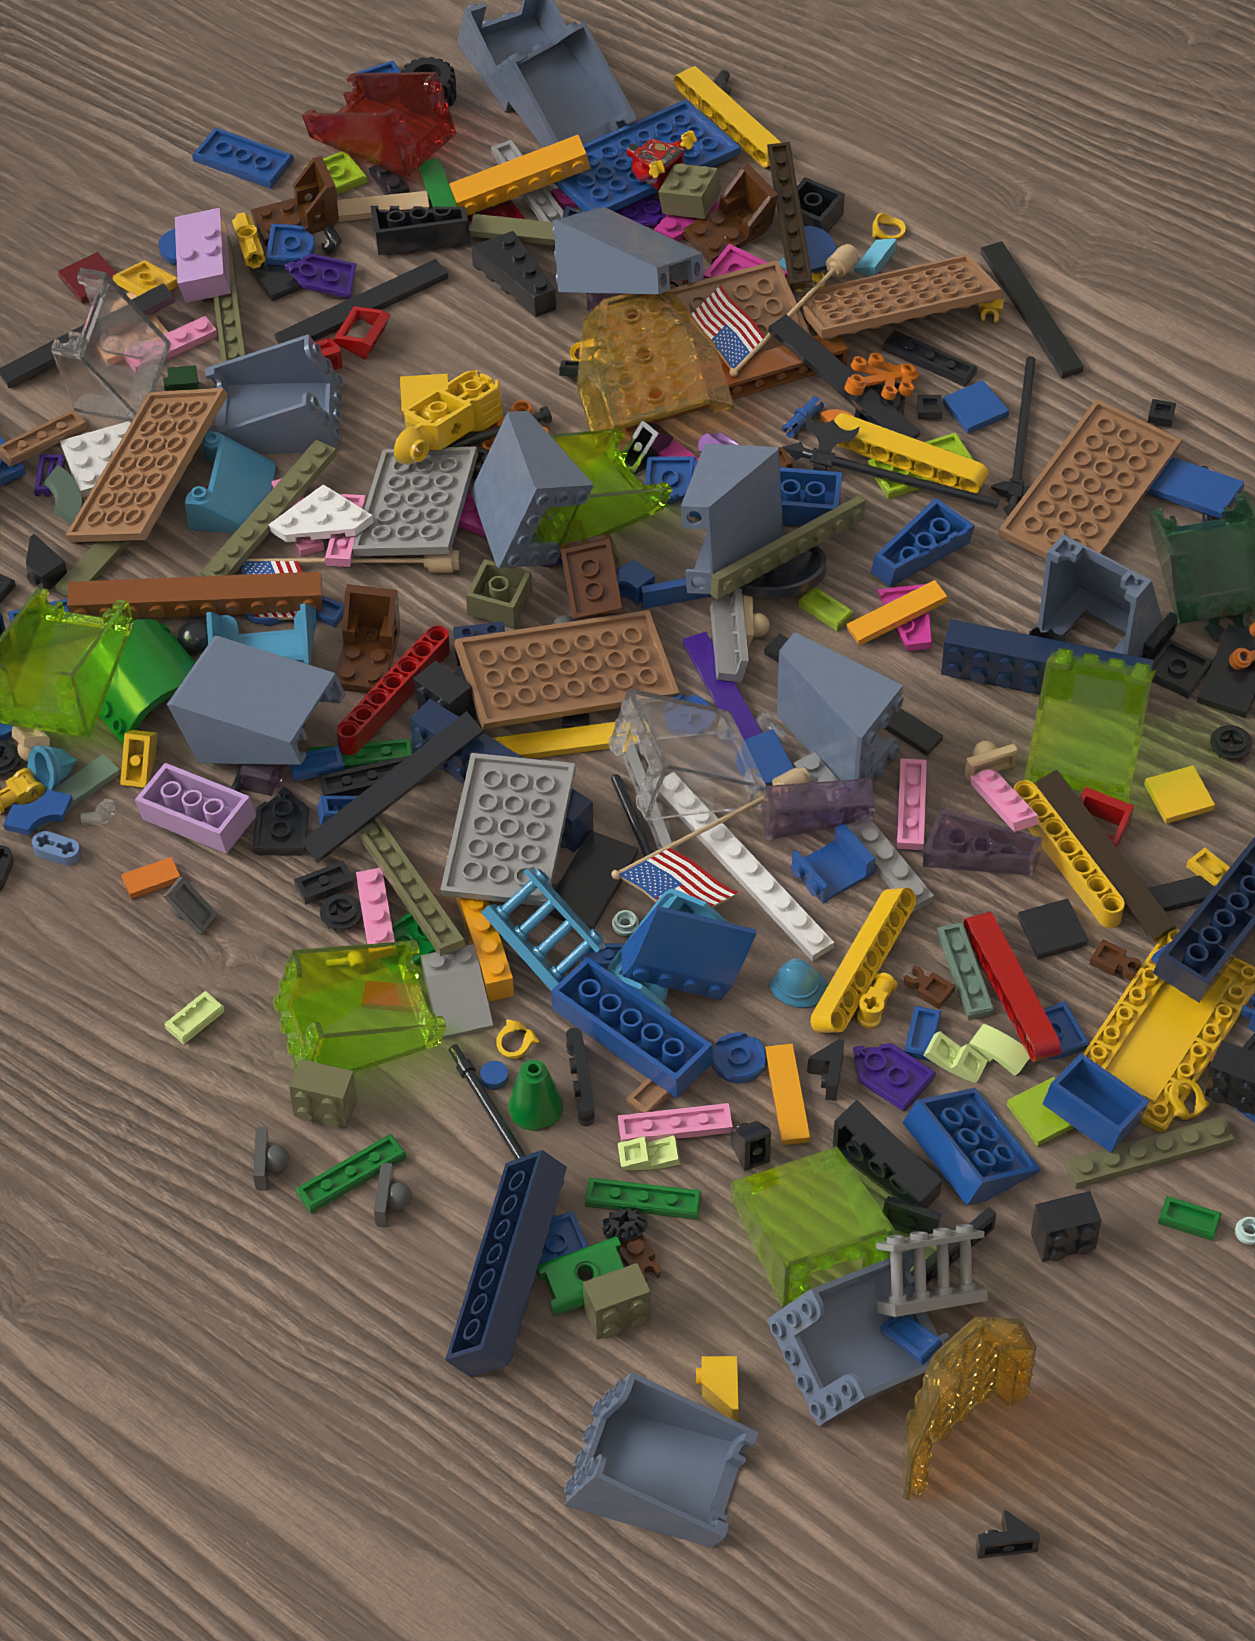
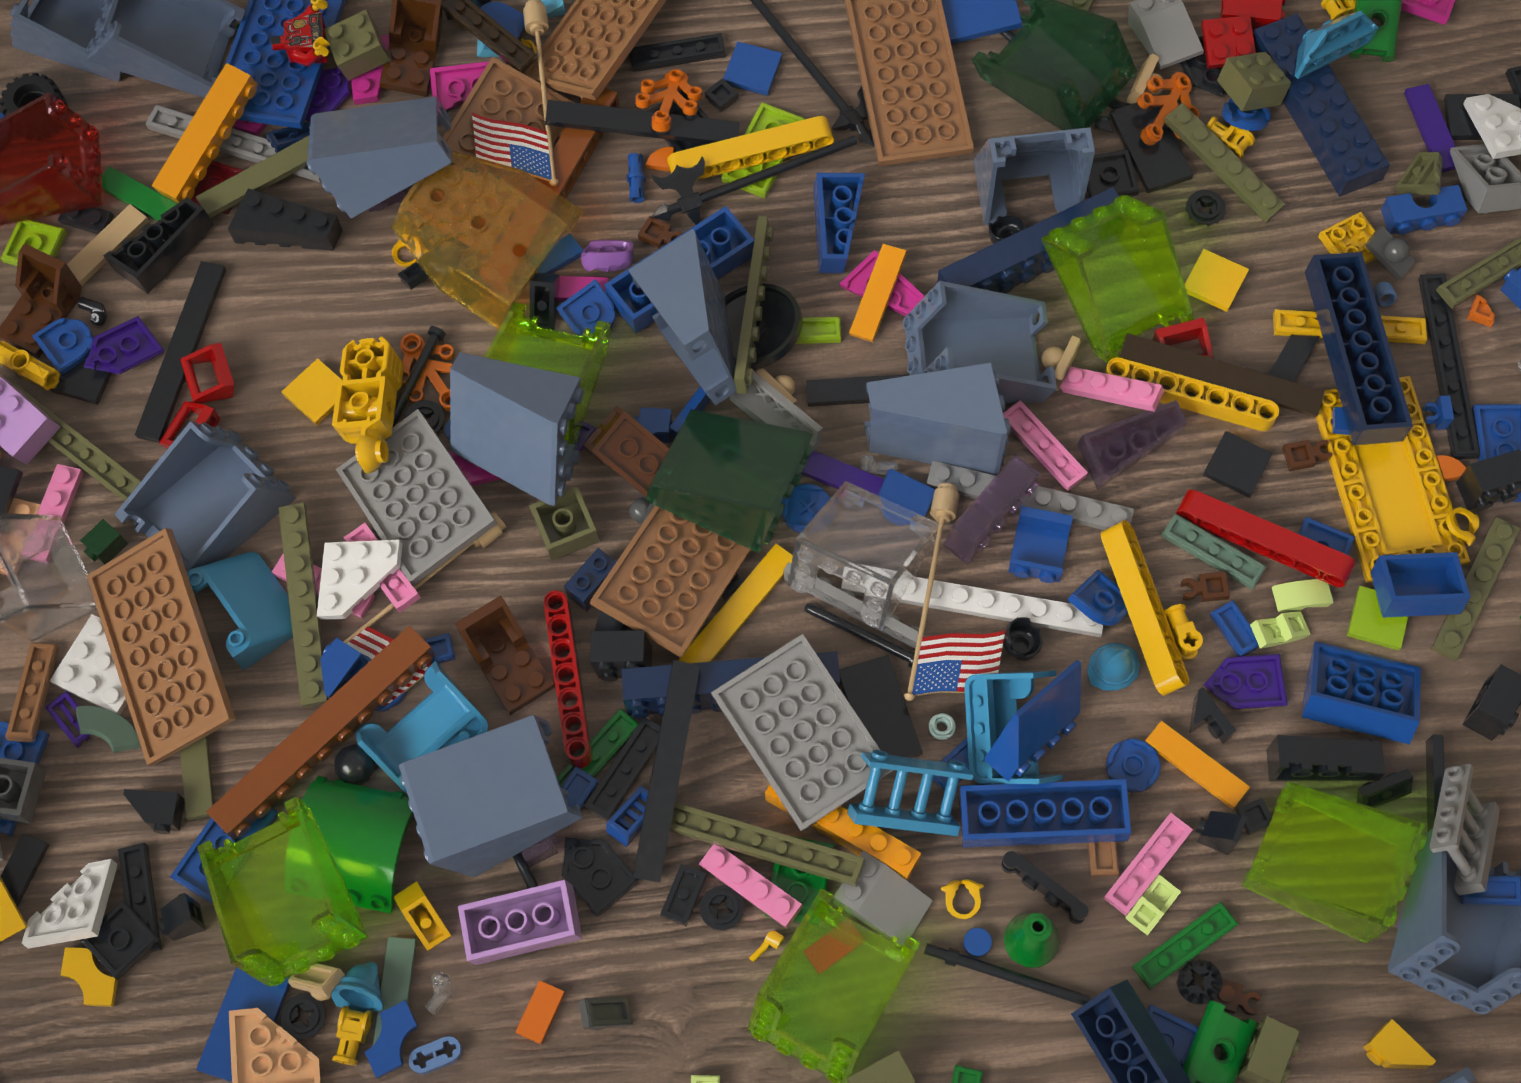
camera: 40 degrees left, 15 degrees up
none -> blue slope [320,637,368,698]
none -> blue tile [529,233,583,274]
none -> clear green windscreen [645,409,814,553]
none -> sand blue windscreen [903,281,1057,404]
none -> black hair [1003,617,1043,660]
none -> blue tile [1068,569,1128,626]
none -> black plate [1236,798,1275,836]

